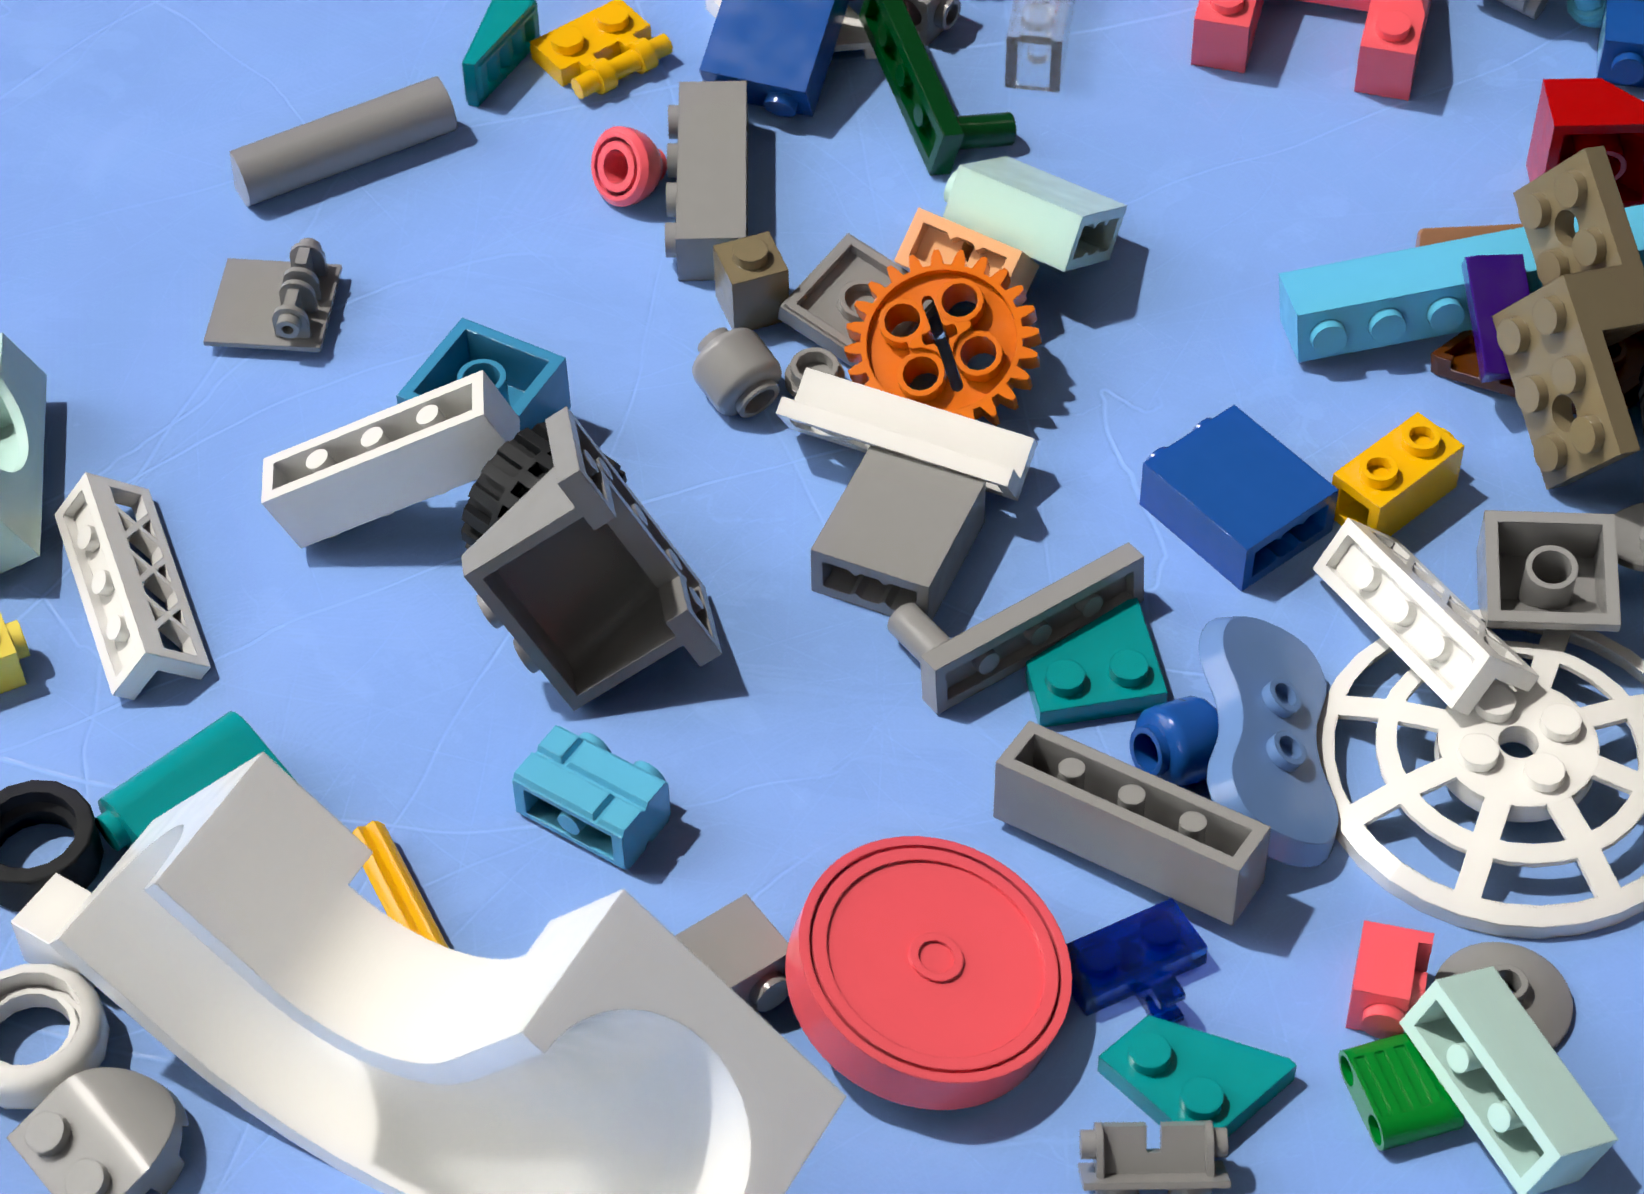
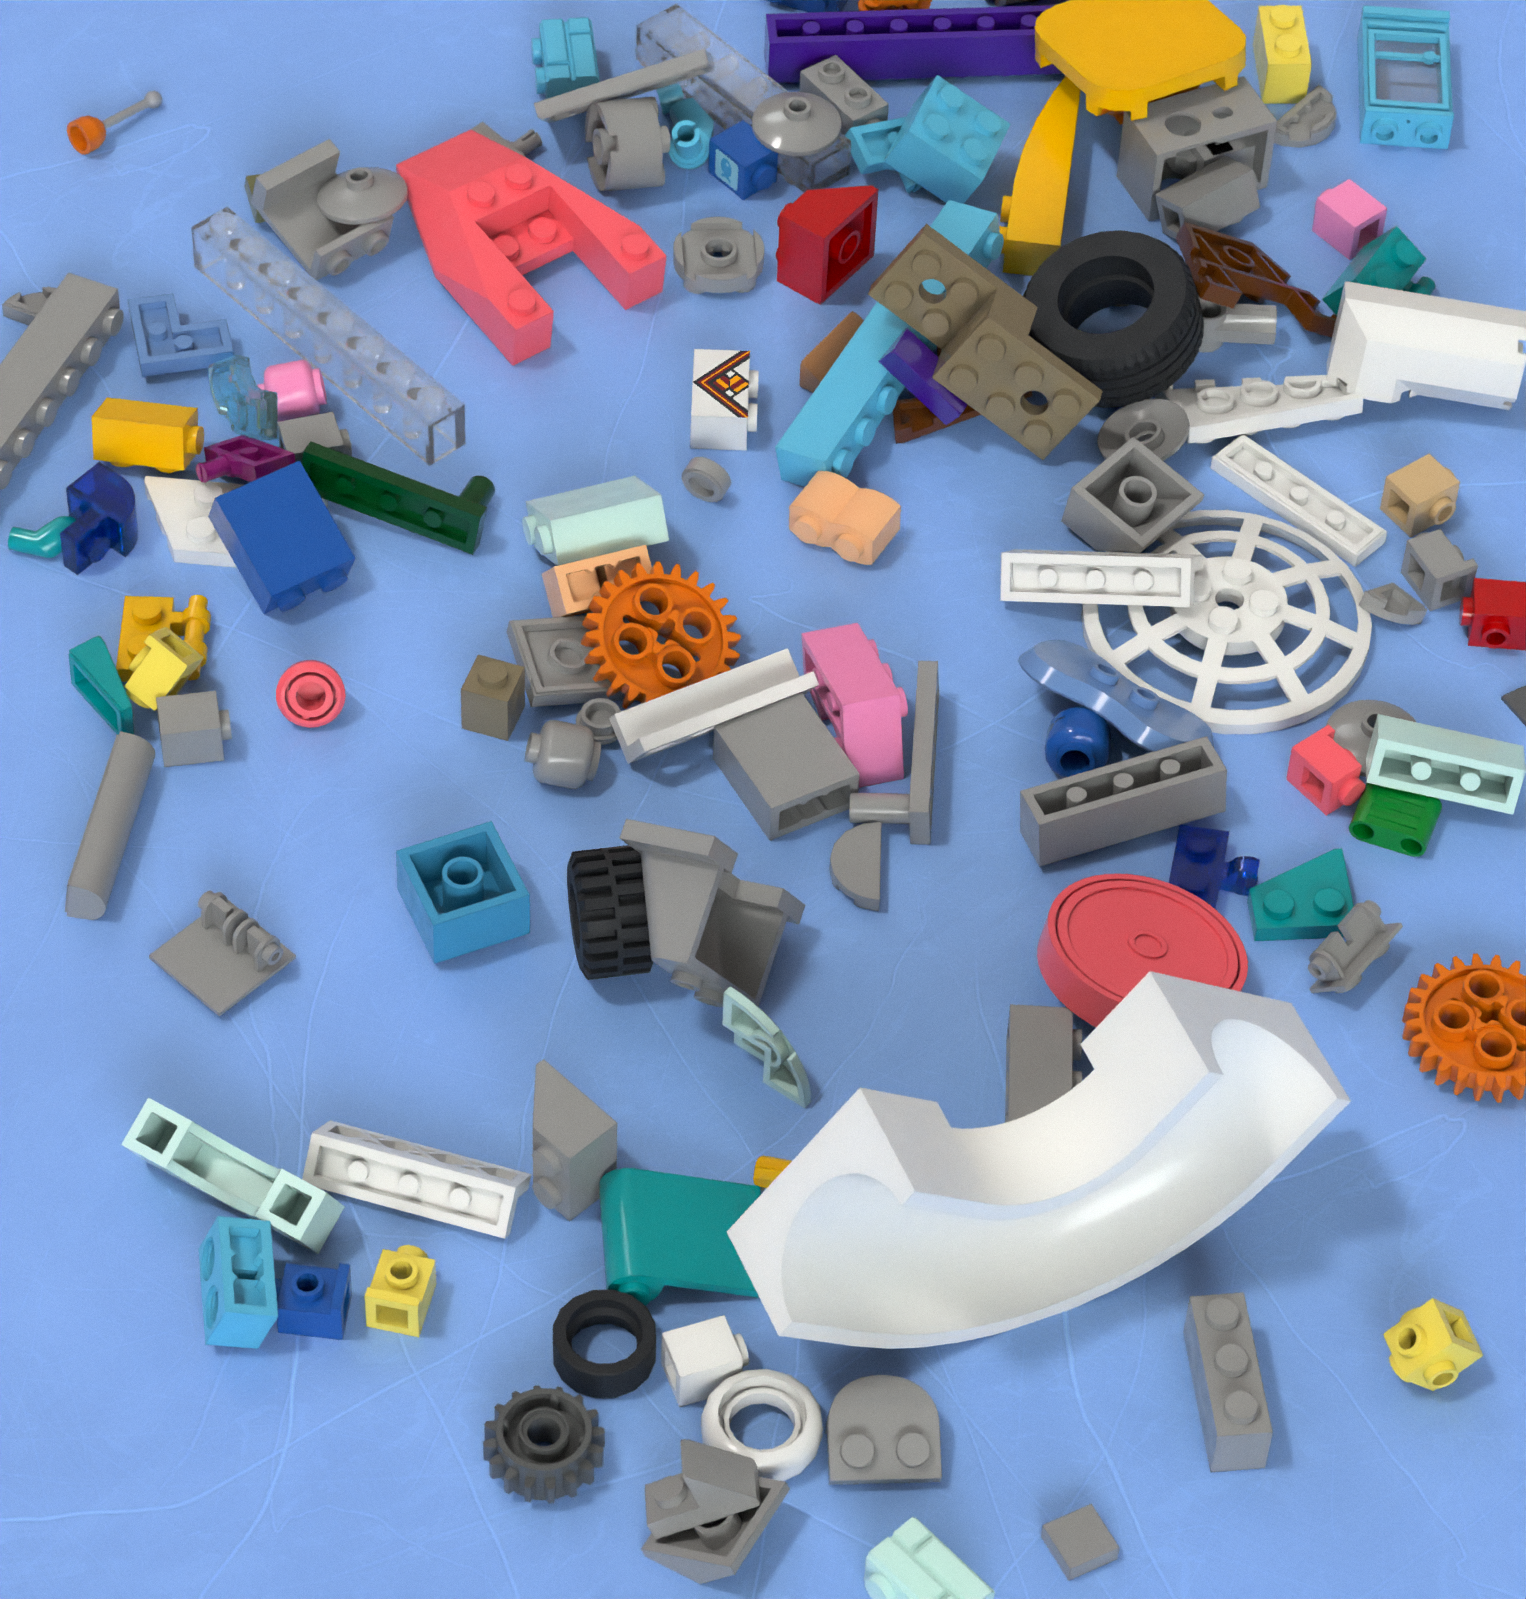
camera: 55 degrees left, 0 degrees up
white brick [261,370,520,549] -> none
medium azure brick [512,725,671,870] -> none
light grey brick [665,81,748,281] -> none
teal wing [1025,598,1168,727] -> none
blue brick [1139,405,1339,592] -> none
yellow brick [1332,412,1465,536] -> none
none -> light yellow brick [124,627,204,711]
none -> light grey brick [156,691,232,767]
none -> light grey slope [532,1059,617,1222]
none -> light grey plate [673,217,764,294]
none -> light grey tile [681,457,731,502]
none -> white brick [690,349,759,451]
none -> light aqua brick [722,986,811,1108]
none -> light nougat brick [789,471,901,565]
none -> bright pink wedge [801,623,908,788]
none -> light grey tile [829,822,882,911]

